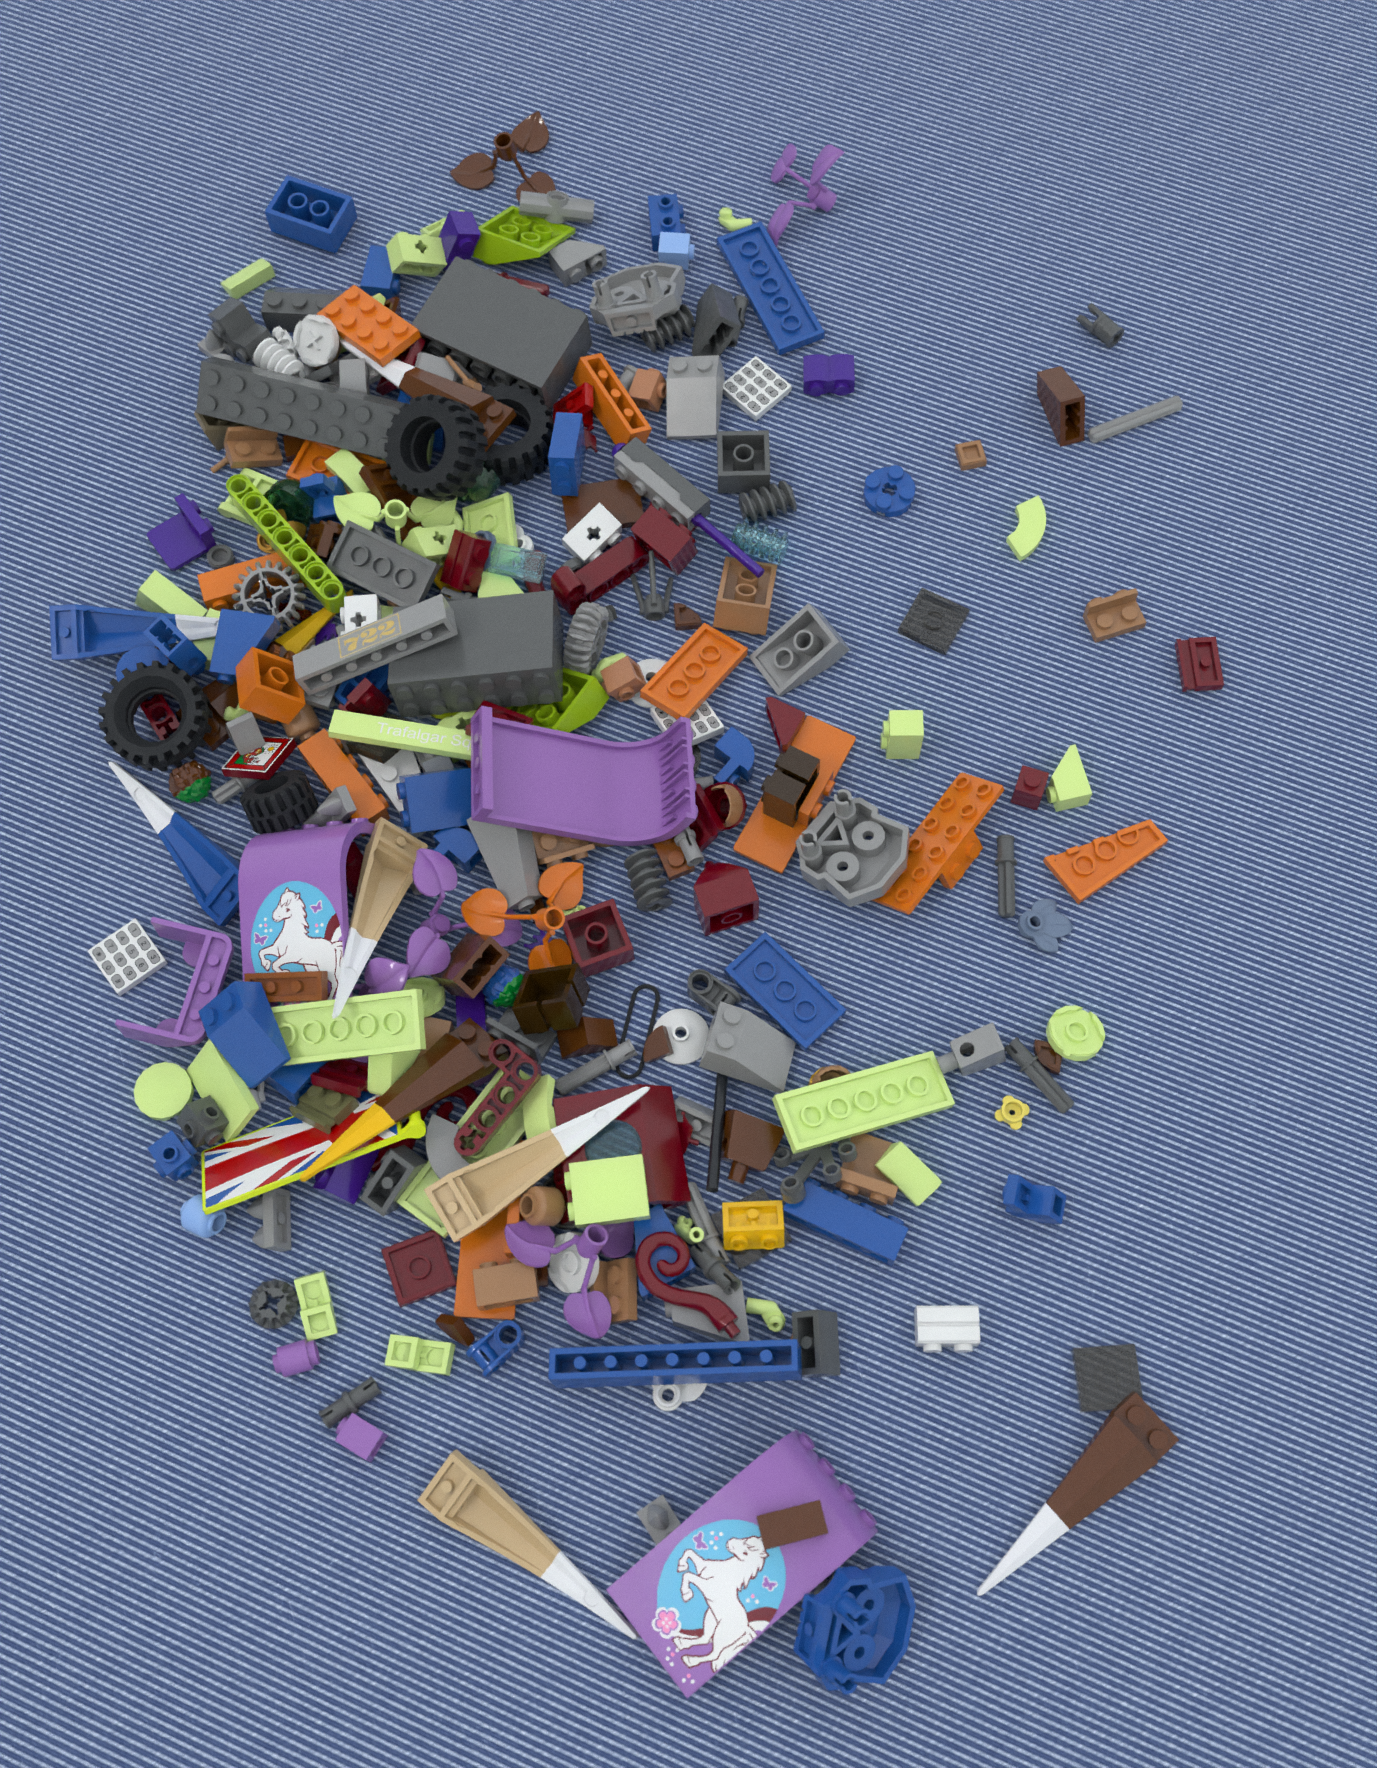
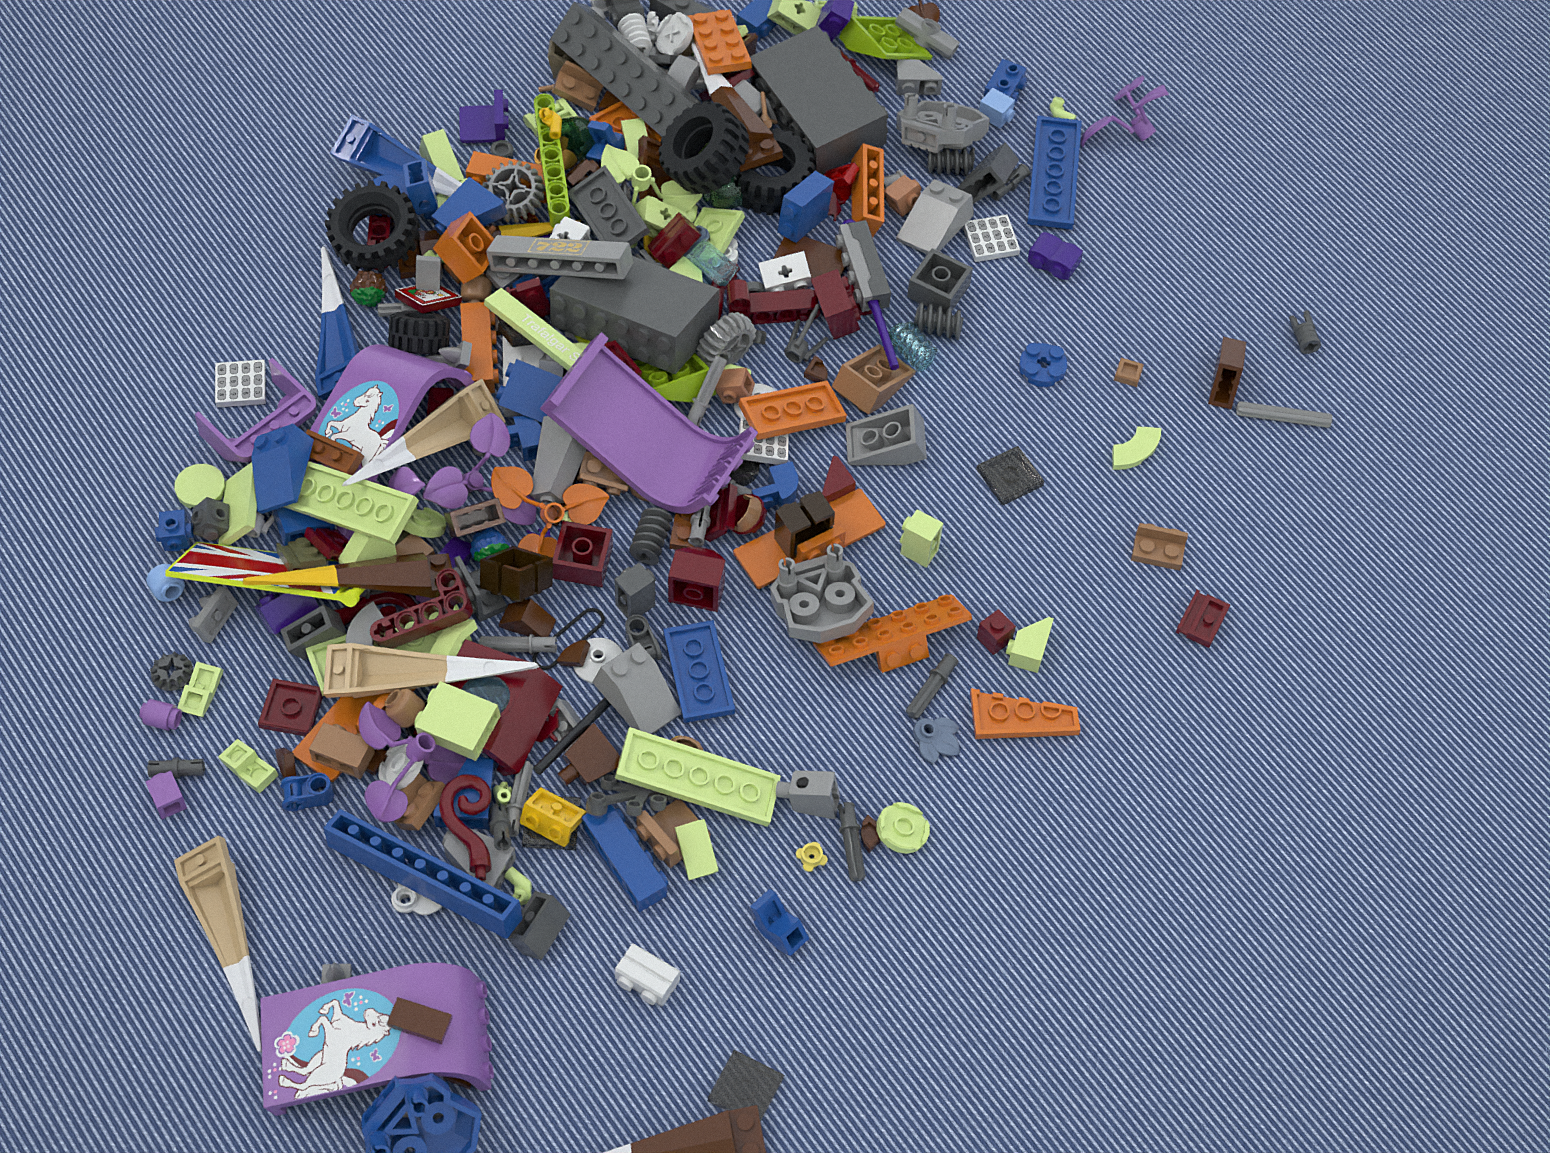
camera: 25 degrees right, 10 degrees down
none -> yellow arm [539,107,562,139]
none -> dark grey brick [614,563,656,618]
none -> light grey axle [687,356,727,427]

